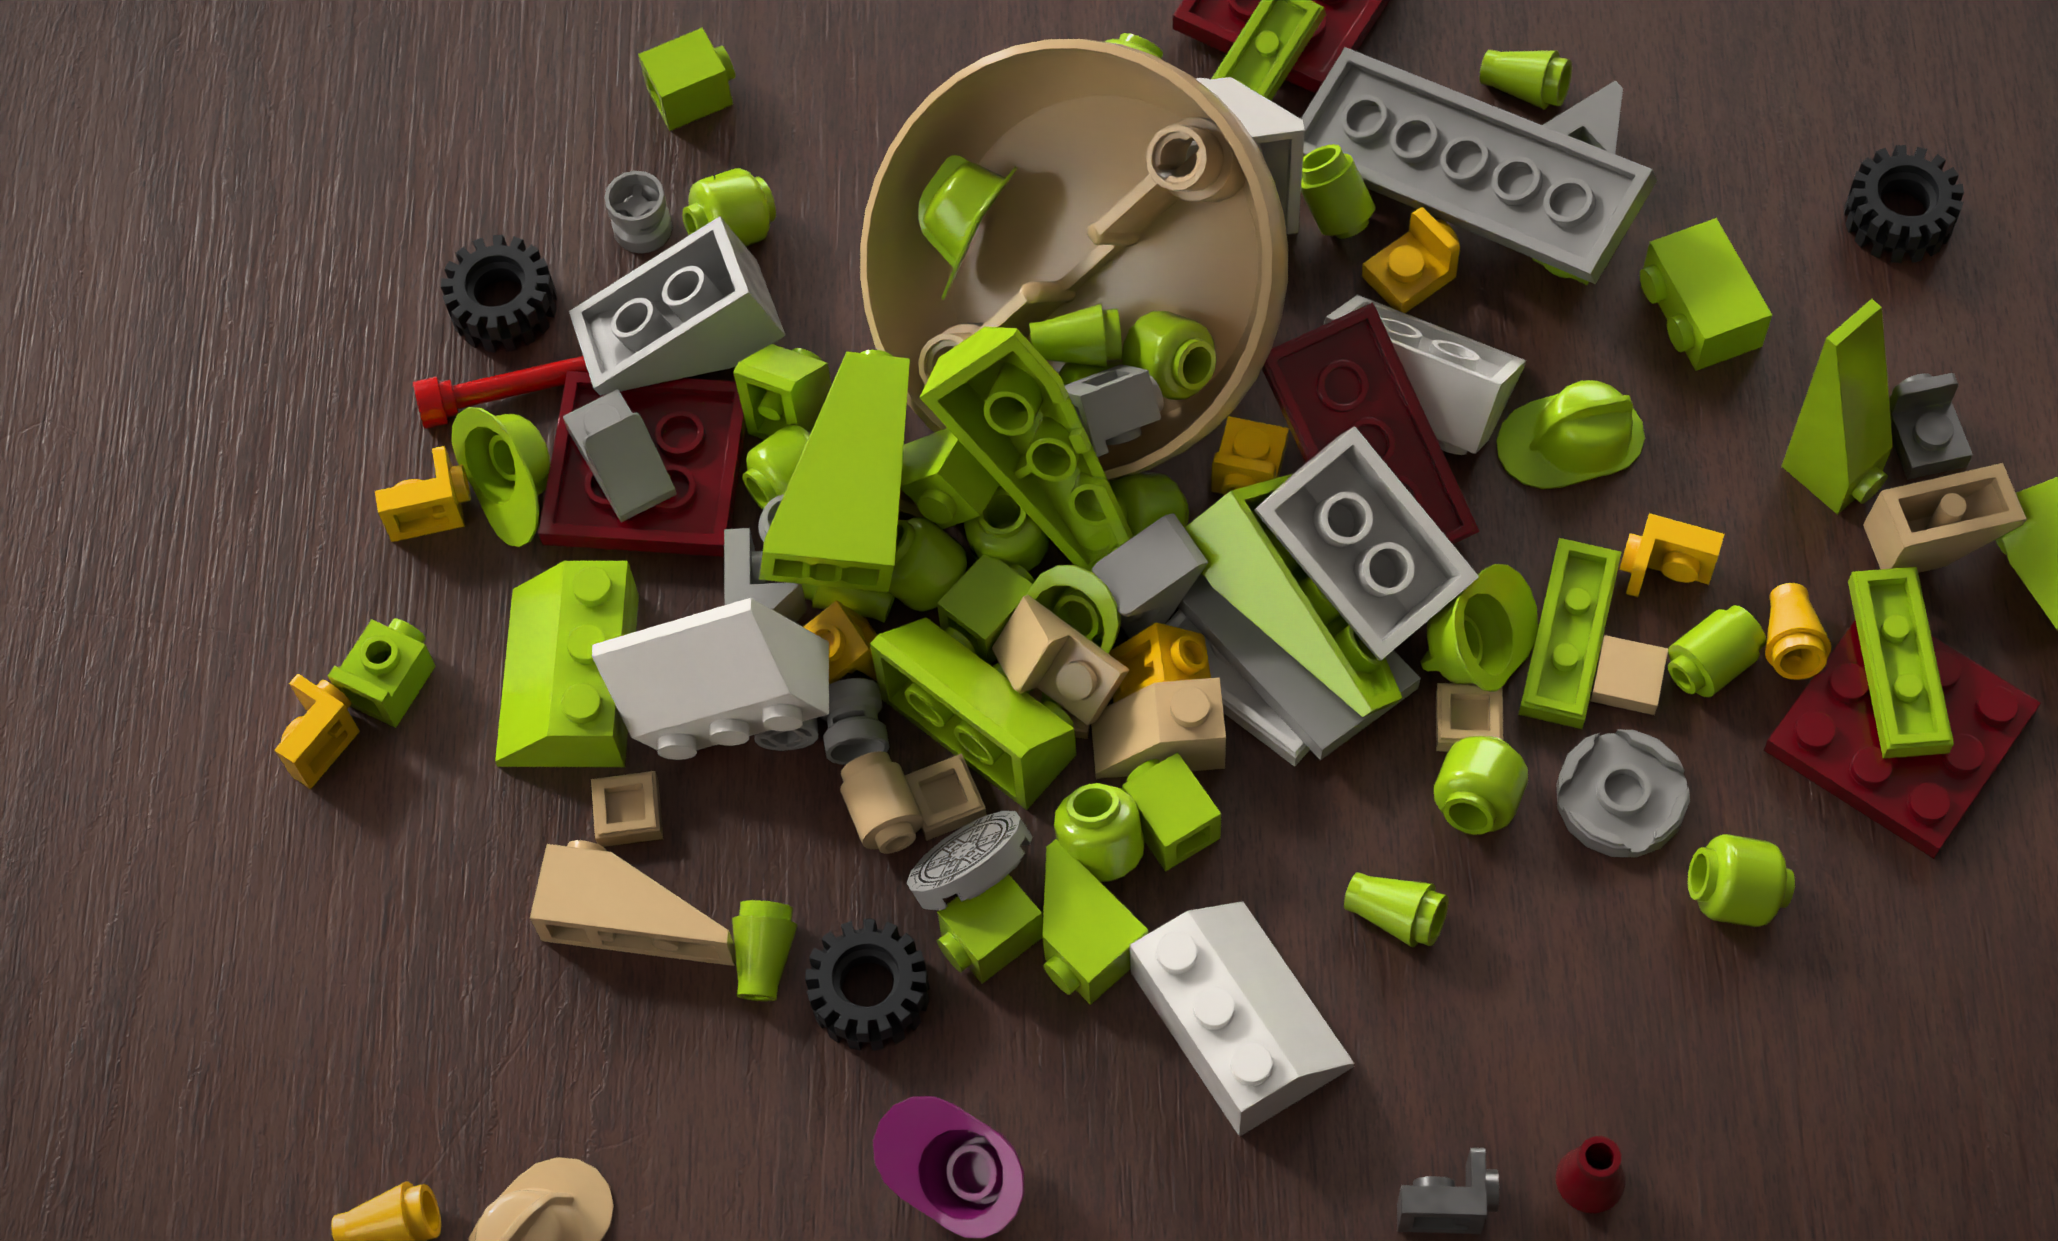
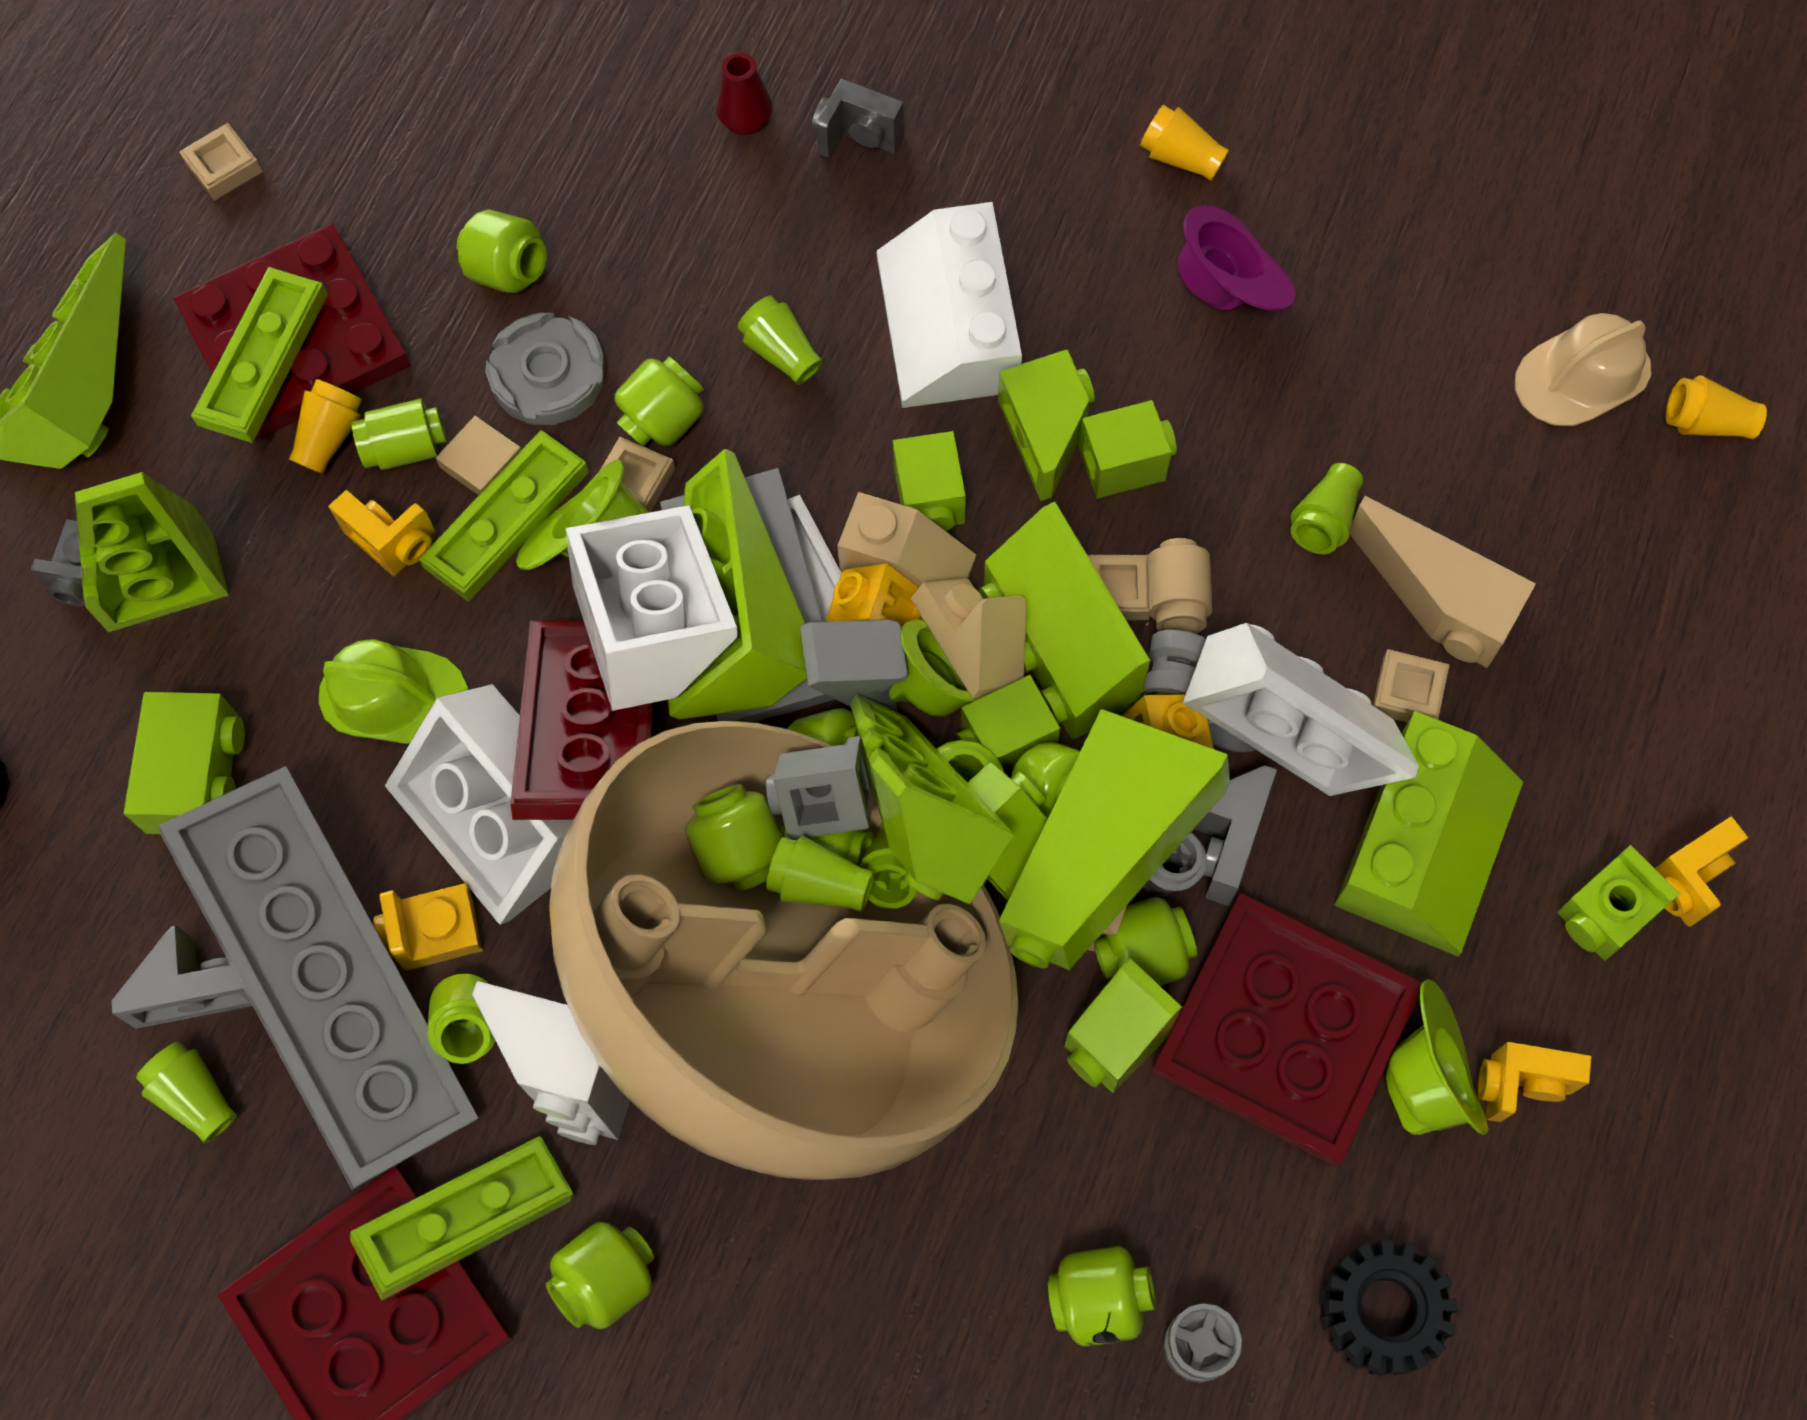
camera: 160 degrees left, 5 degrees up
red piece [413,356,588,429] -> none
light grey slope [562,389,677,522] -> none
light grey slope [569,216,786,396] -> none
black tyre [805,919,930,1051] -> none
light grey tile [907,811,1033,911] -> none
lime piece [918,155,1018,300] -> none
lime head [1054,783,1145,882] -> none
tan slope [1863,463,2026,573] -> none

